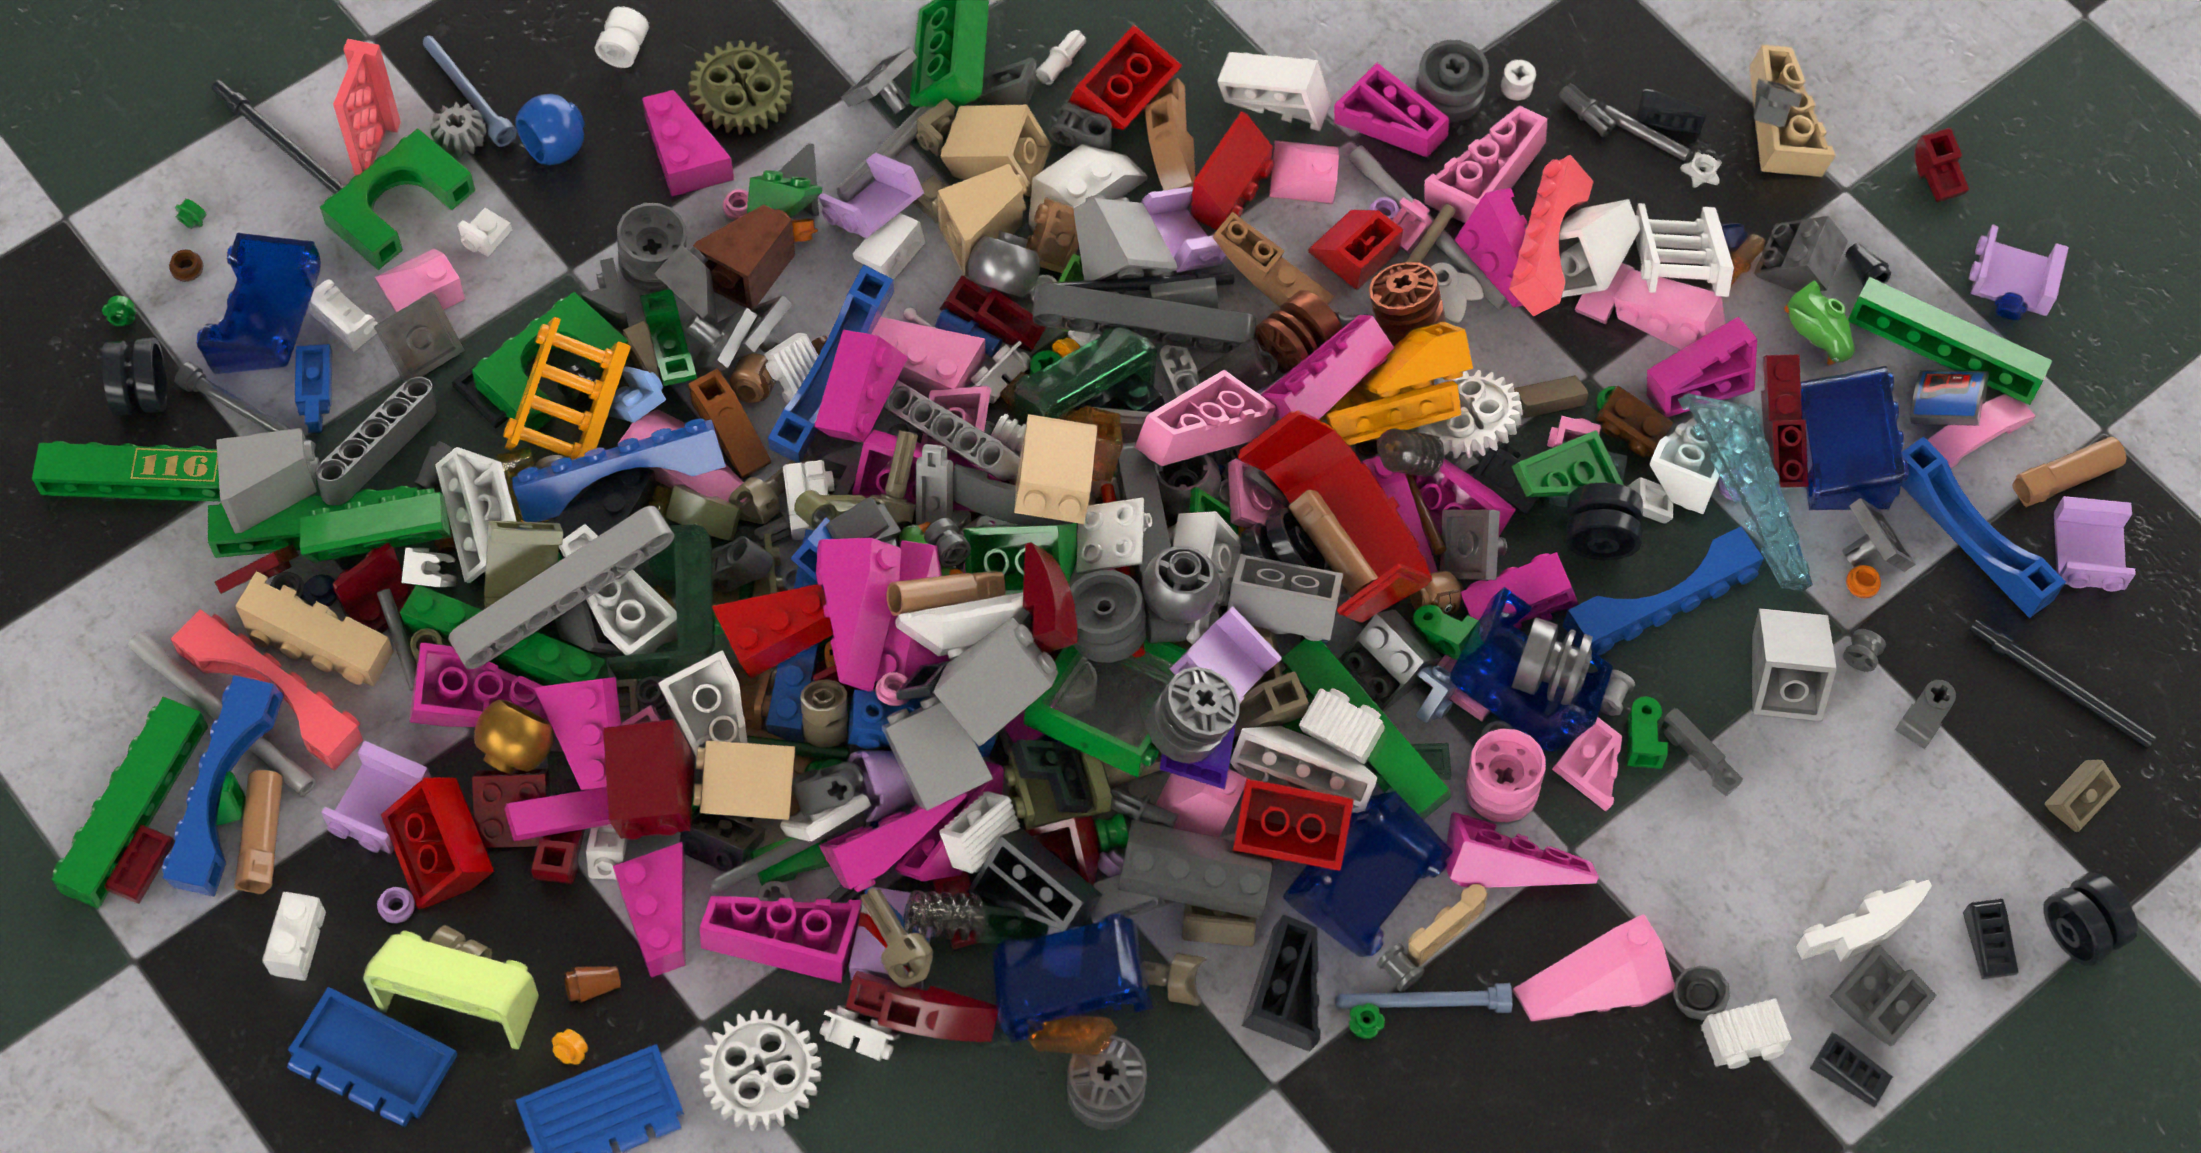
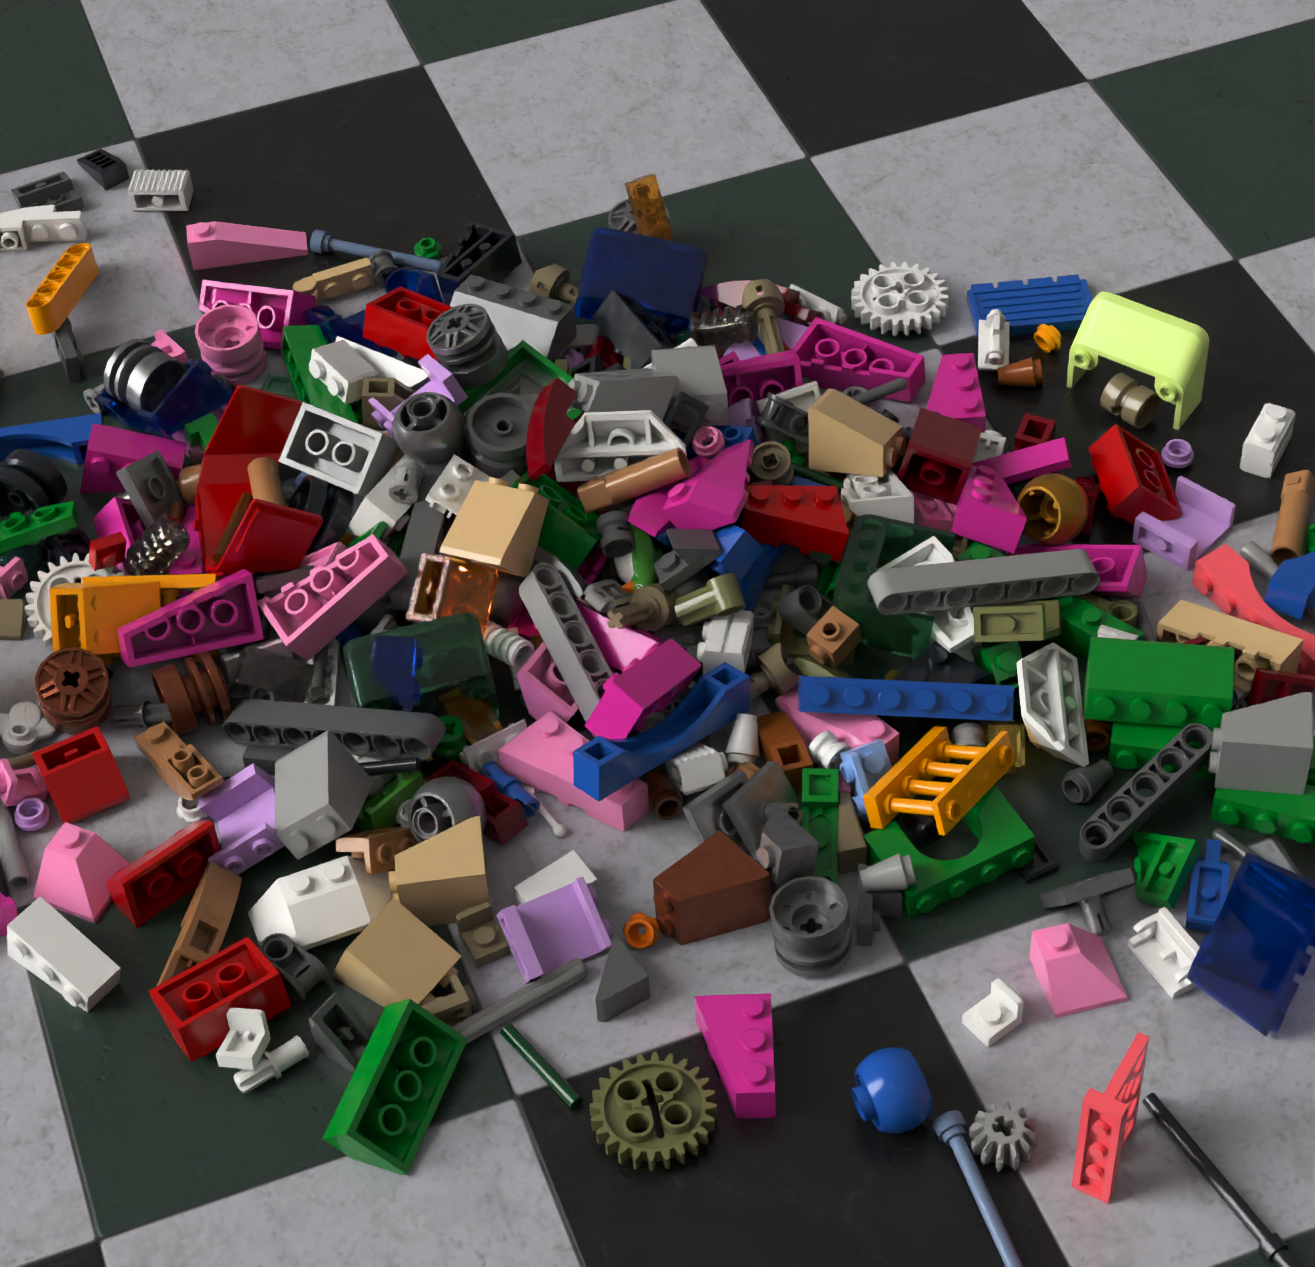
camera: 155 degrees left, 15 degrees down
blue hinge [287,987,458,1127] -> none
green arch [320,128,476,270] -> none
white wheel [595,7,649,68] -> none
bright pink plate [723,189,748,220] -> none
green slope [747,170,823,219] -> none
flat silver tile [841,47,917,114] -> none
green leg [1627,696,1668,769] -> none
dark grey hair [1673,965,1730,1021] -> none
none -> light orange beam [25,243,99,335]
none -> red plate [89,531,127,571]
none -> reddish brown bar [213,493,253,563]
none -> white bracket [216,1007,271,1070]
none -> clear blue slope [370,634,424,712]
none -> light grey bush [389,459,424,504]
none -> dark green bar [500,1024,583,1109]
none -> white cone [725,713,760,765]
none -> medium nougat brick [806,606,862,669]
none -> white wheel [808,730,852,773]
none -> light grey cone [859,853,917,892]
none -> white hinge [978,309,1009,371]
none -> green wing [1133,831,1201,909]

